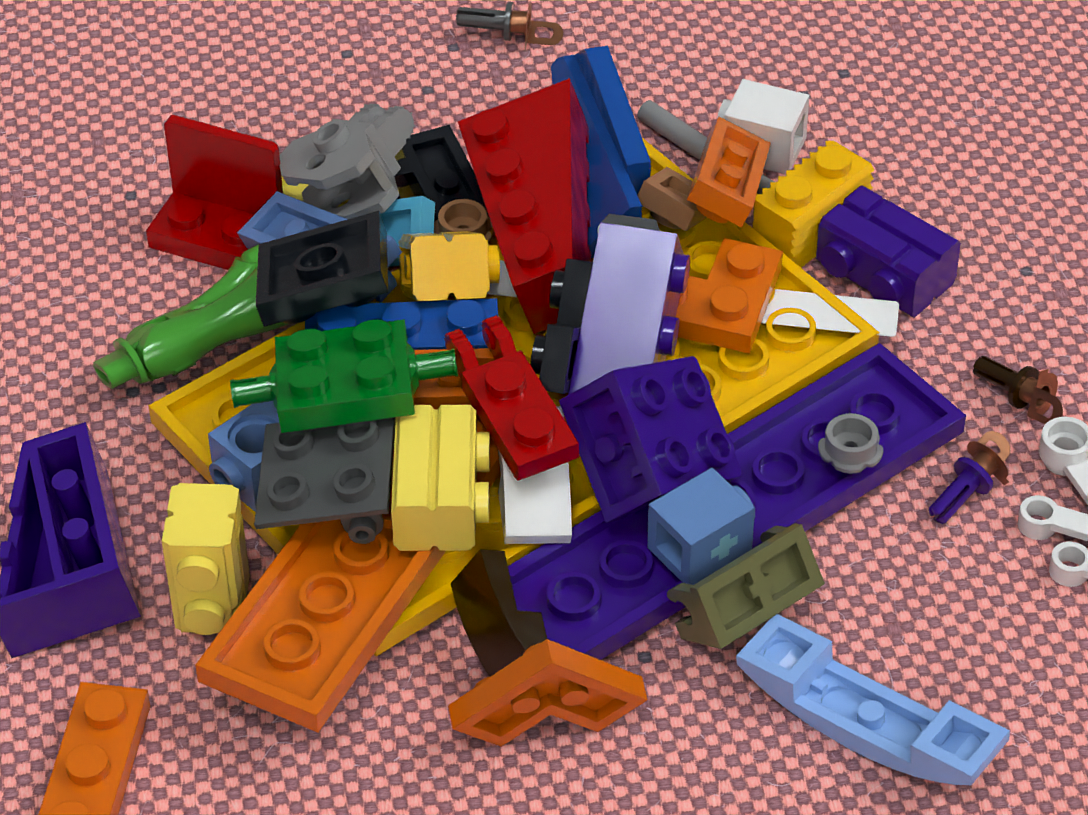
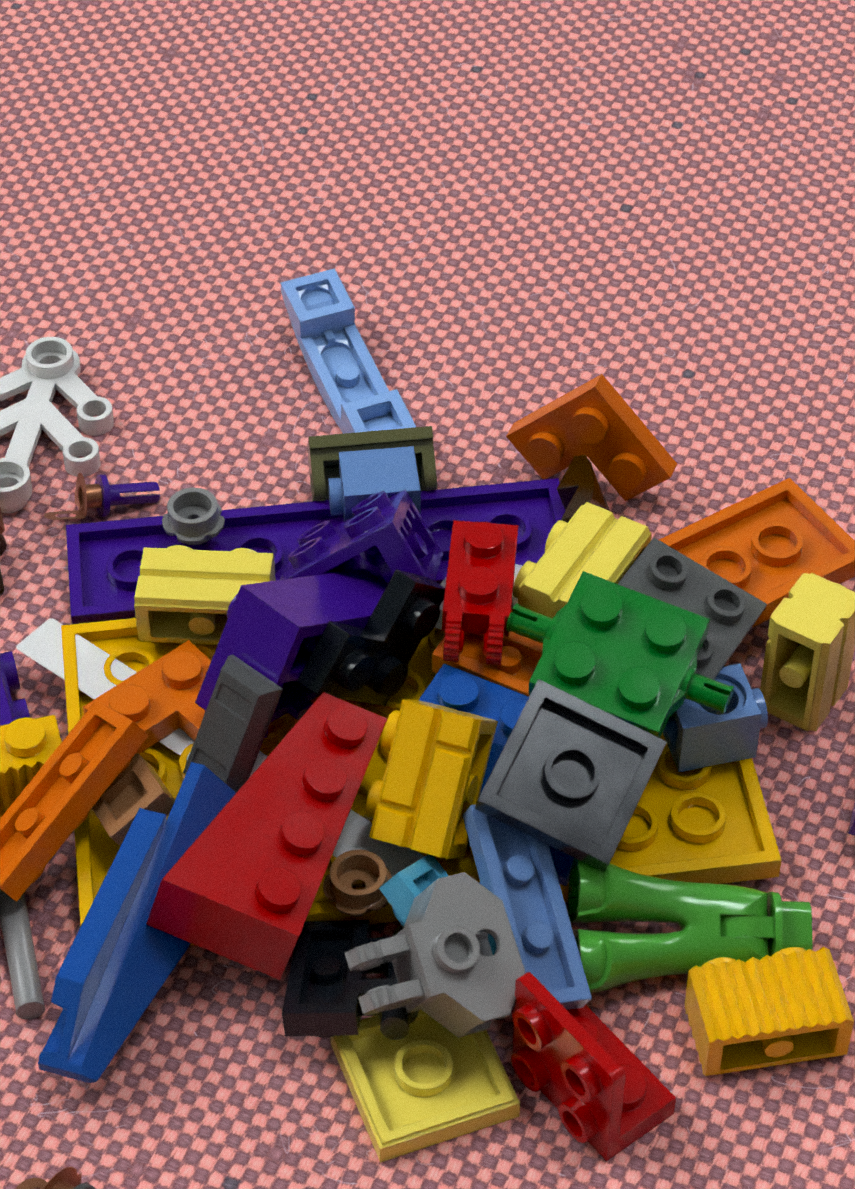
camera: 150 degrees left, 0 degrees up
none -> light yellow brick [134,545,276,645]
none -> yellow brick [684,946,854,1076]

